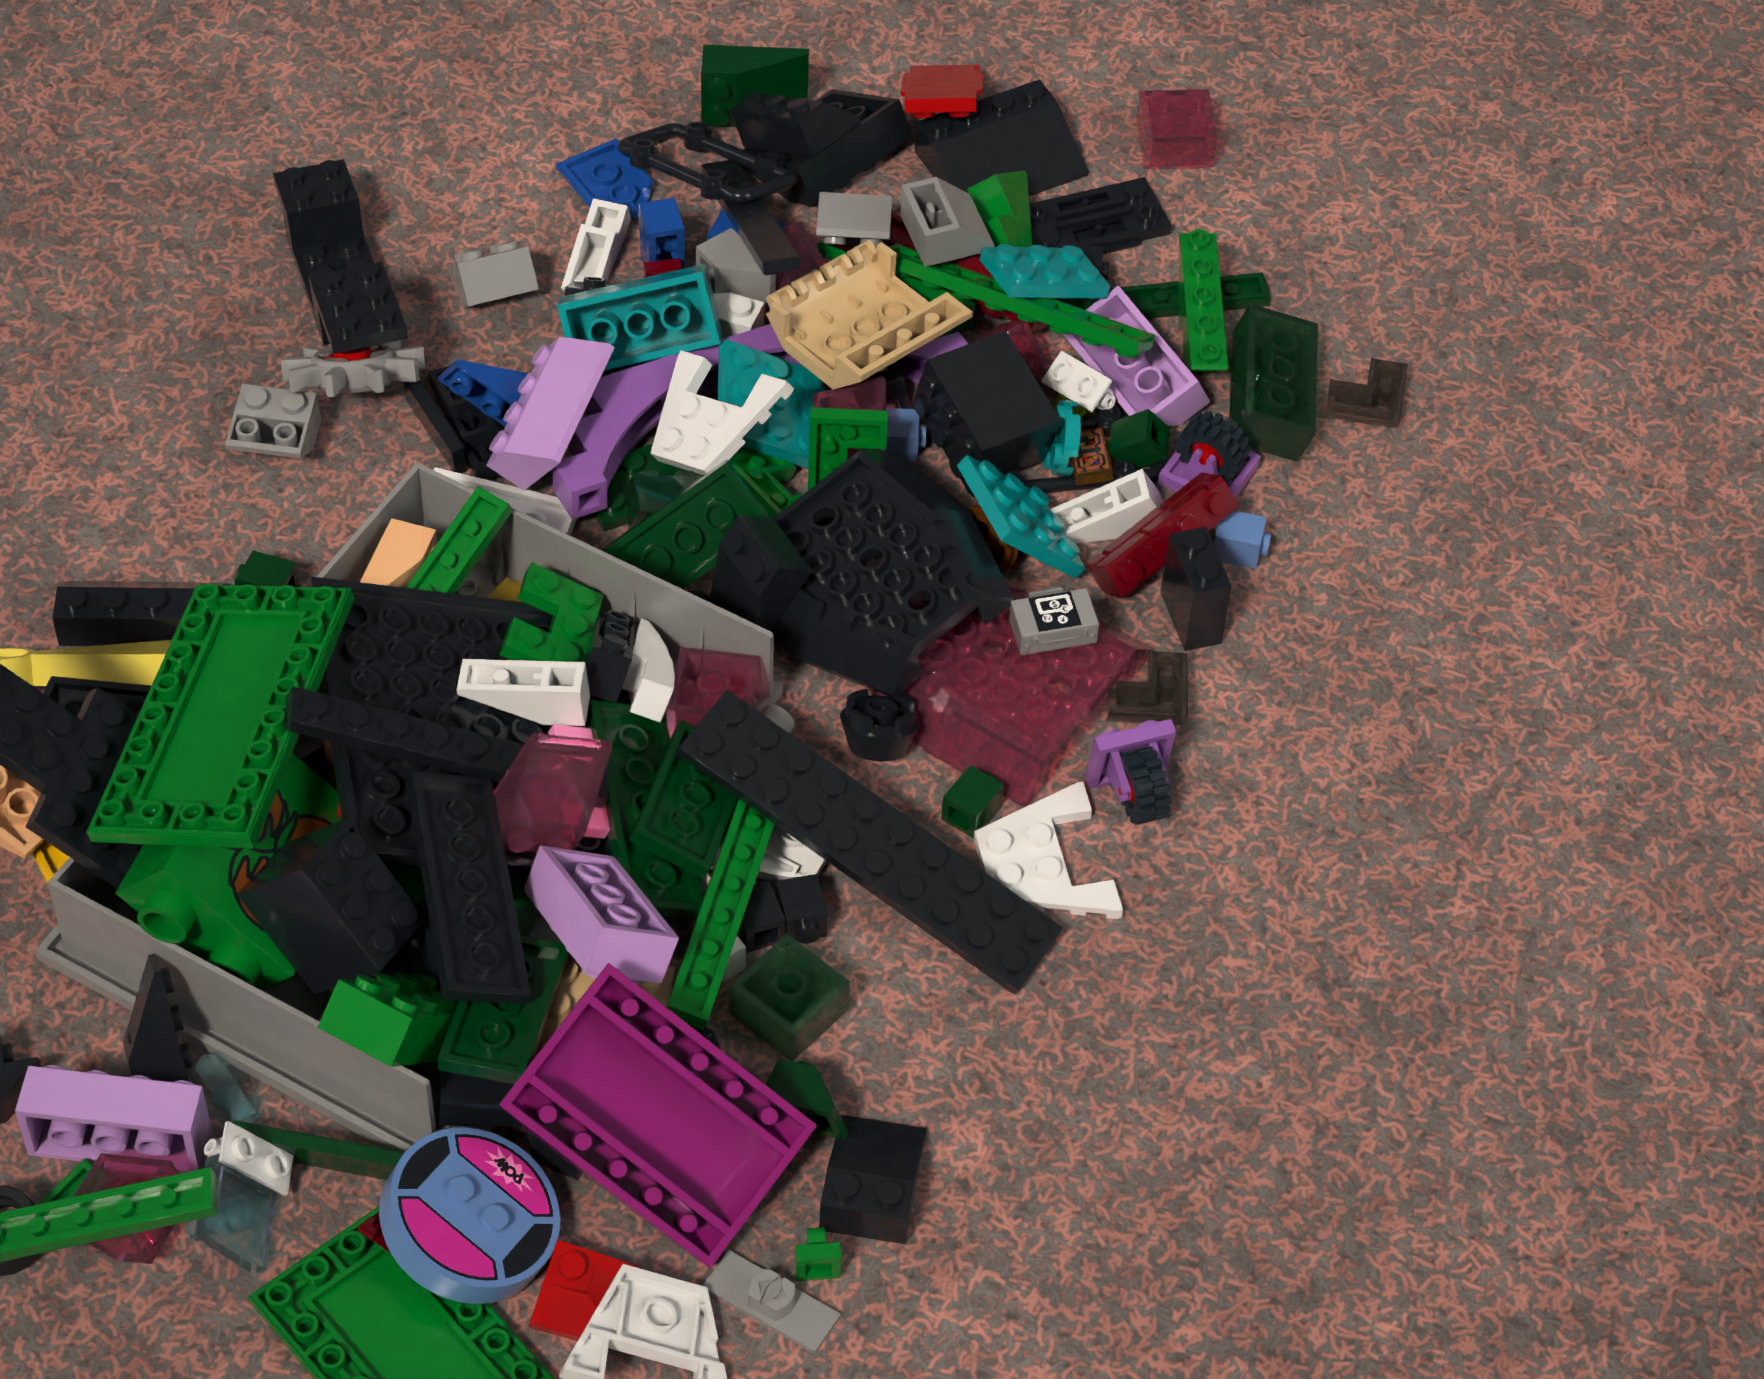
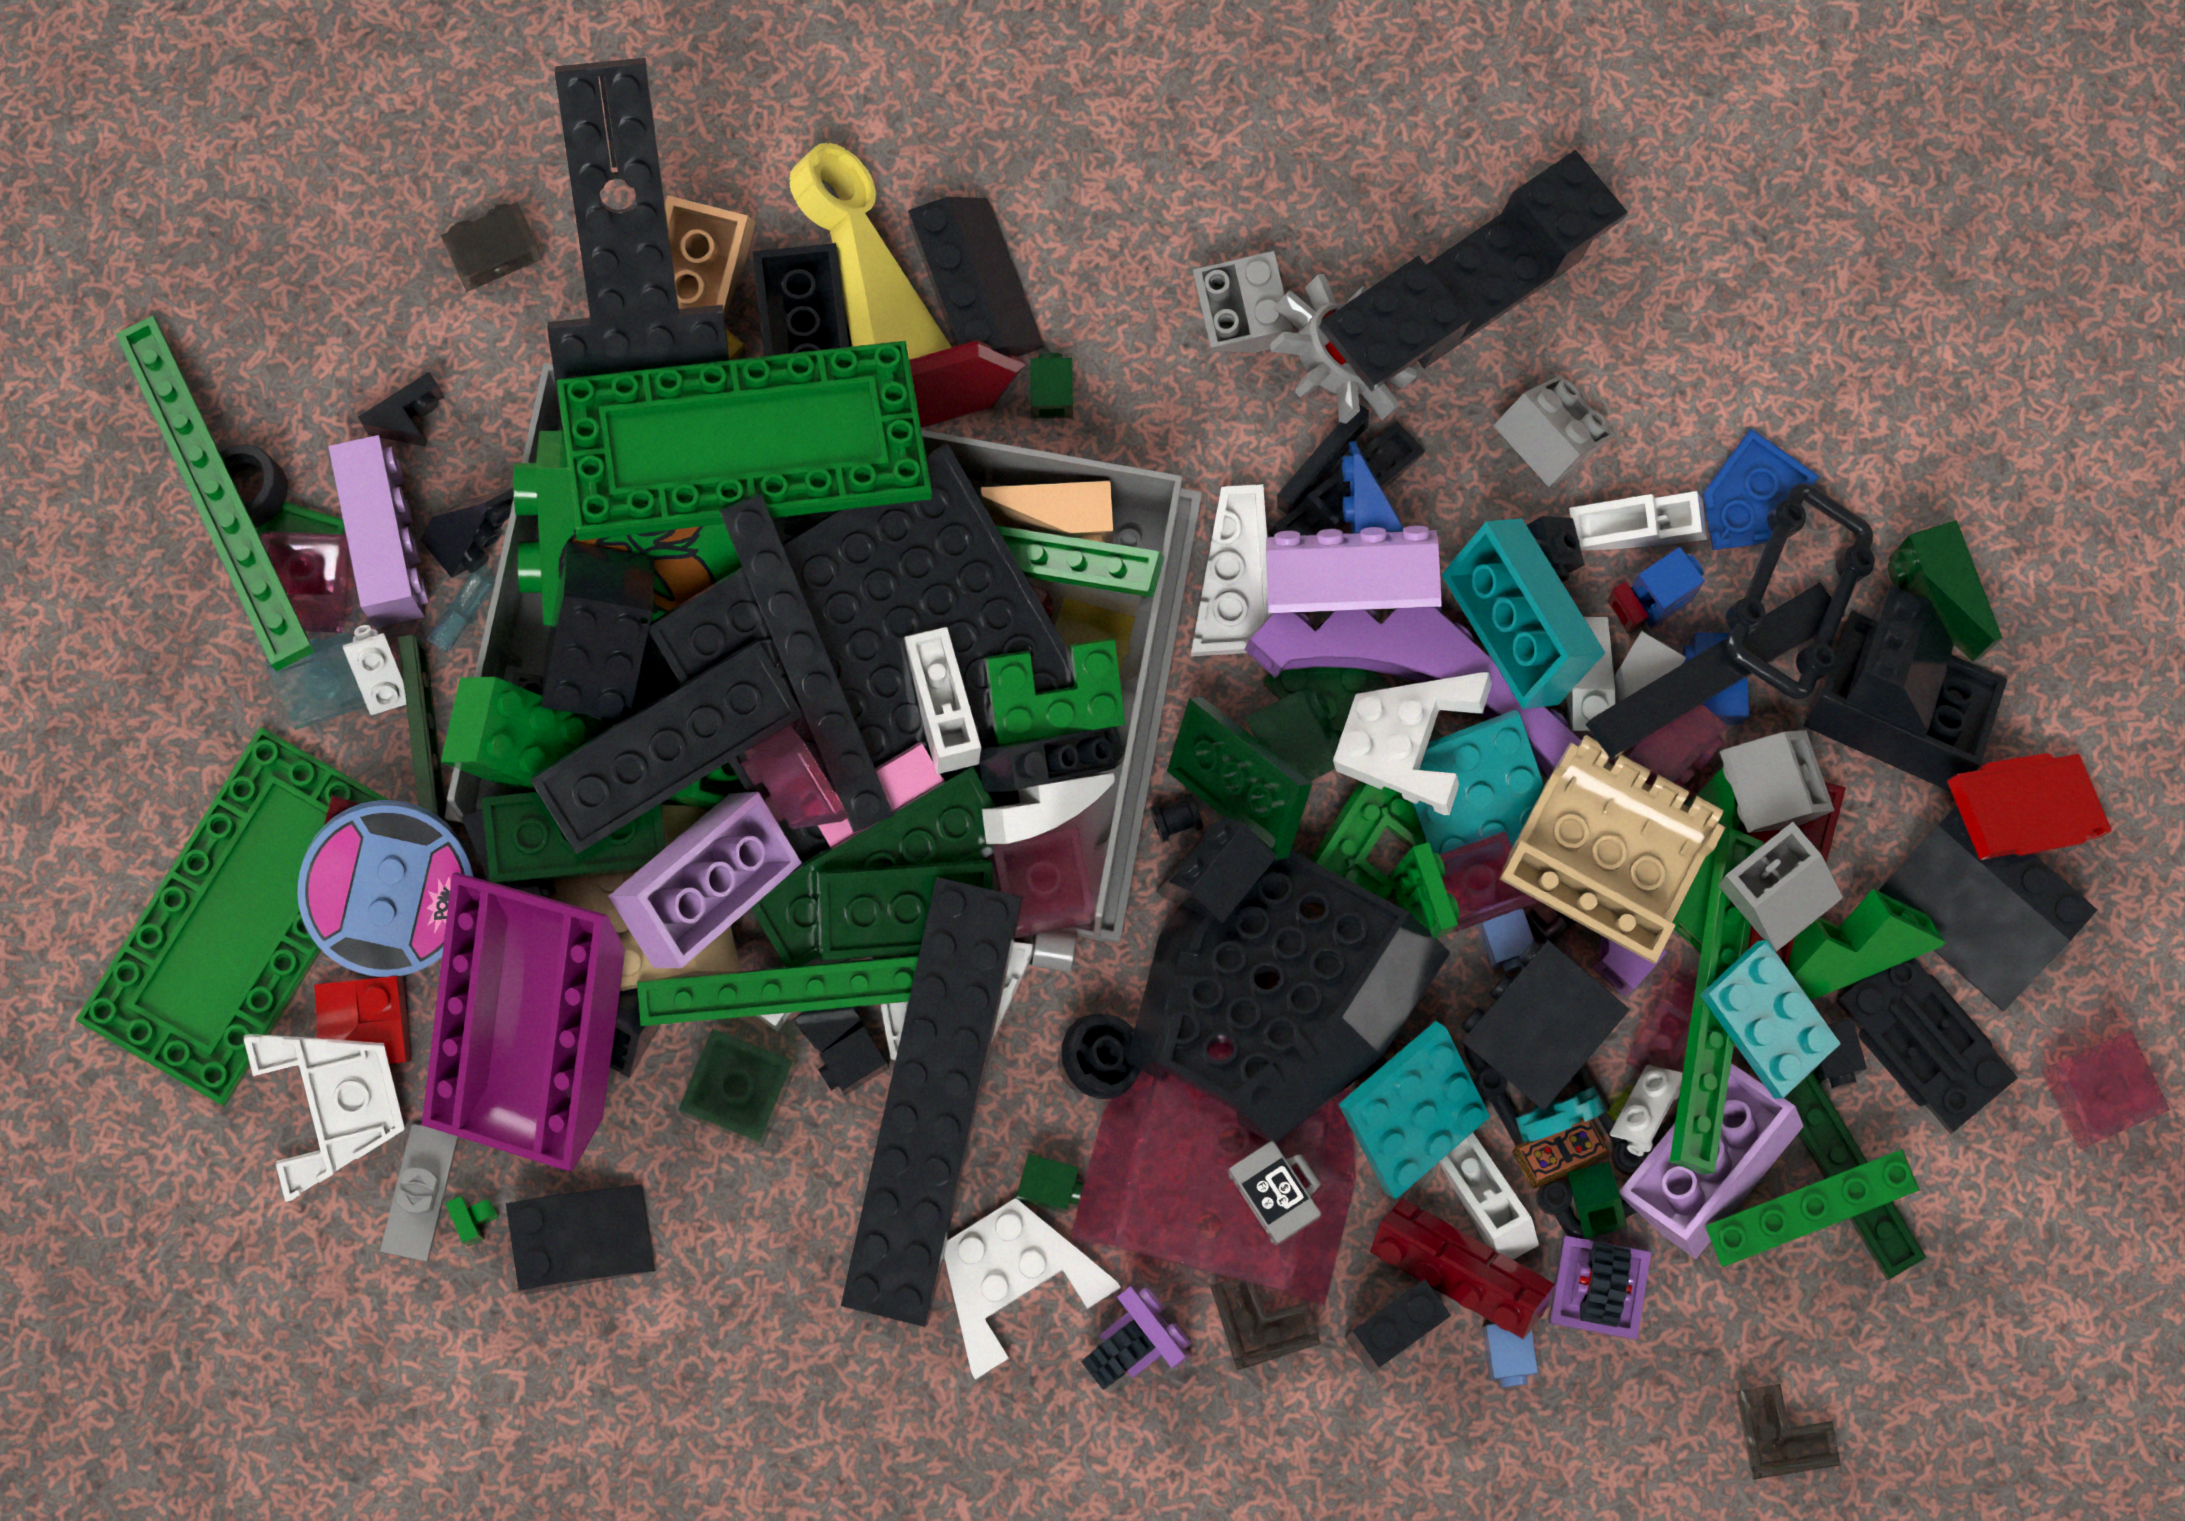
camera: 70 degrees right, 25 degrees up
dark green slope [765,1060,848,1139] -> none
clear green brick [1229,303,1318,462] -> none

